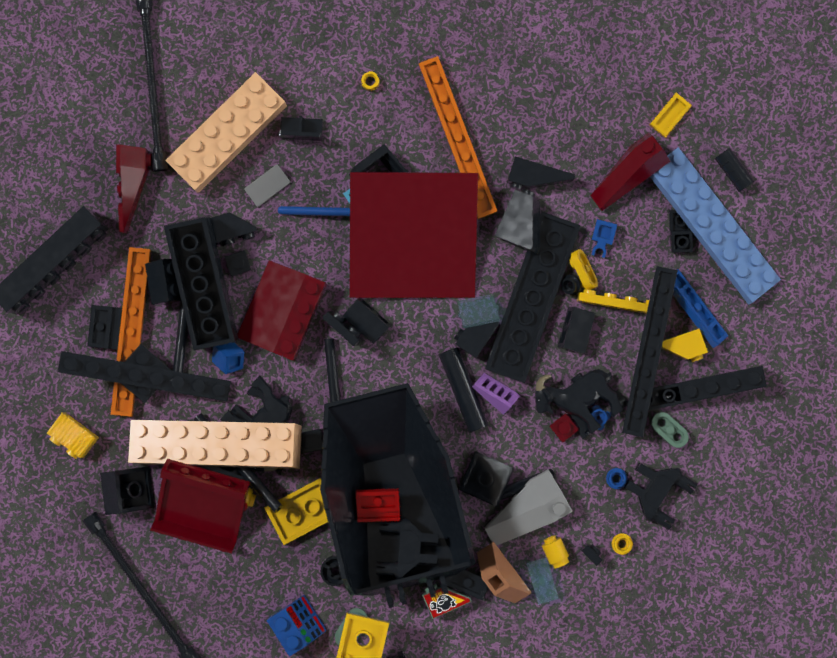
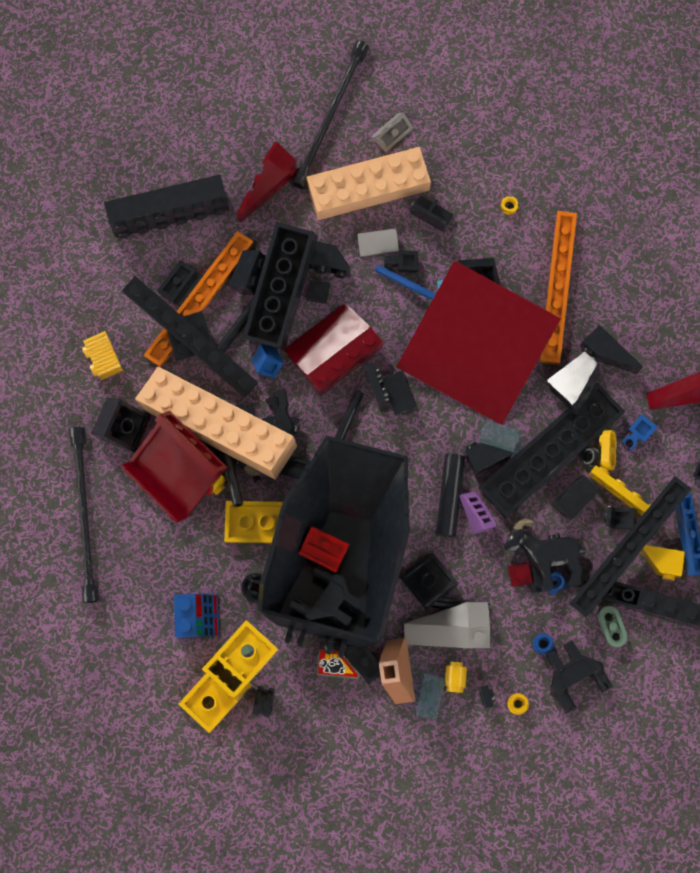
camera: 30 degrees right, 10 degrees down
none -> light grey slope [371,113,414,152]
none -> black plate [384,251,418,272]
none -> black bracket [604,505,637,530]

